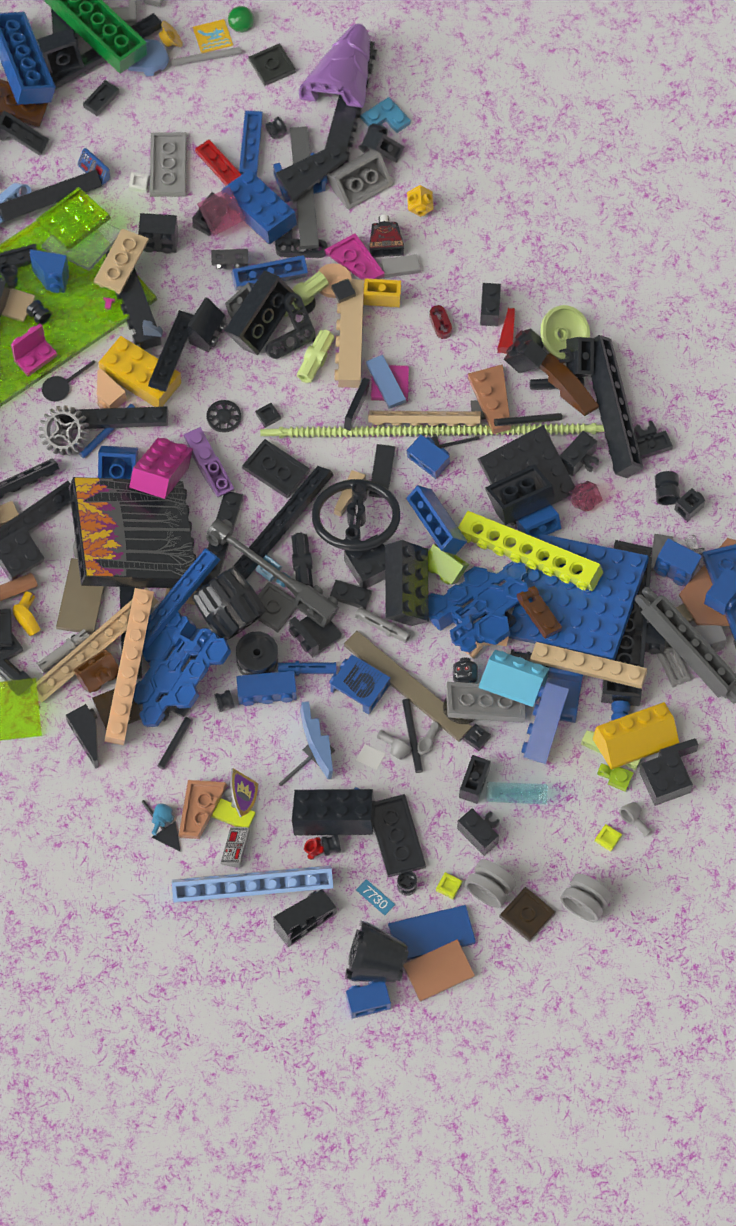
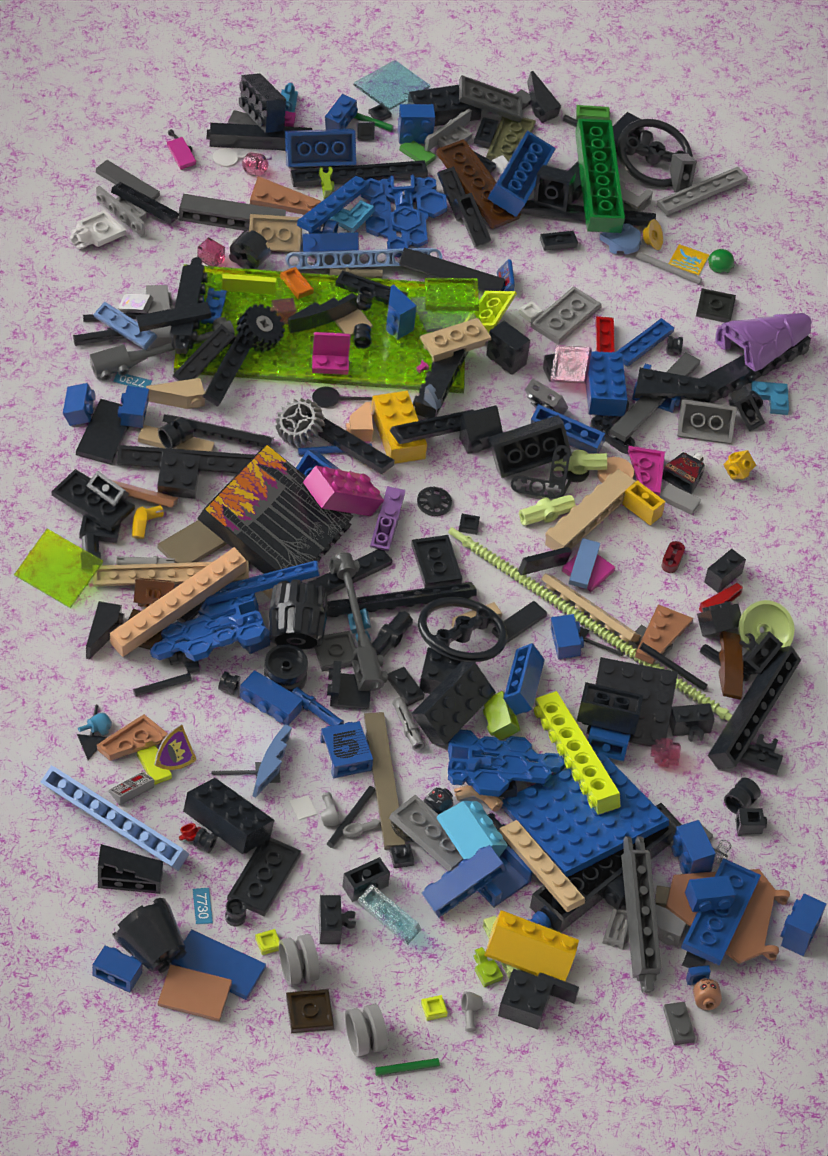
camera: 35 degrees right, 15 degrees down
black tile [331,279,356,303] -> none
reddish brown plate [517,586,562,639] -> none
none -> green bar [375,1058,440,1076]
none -> neon yellow slope [465,291,517,333]

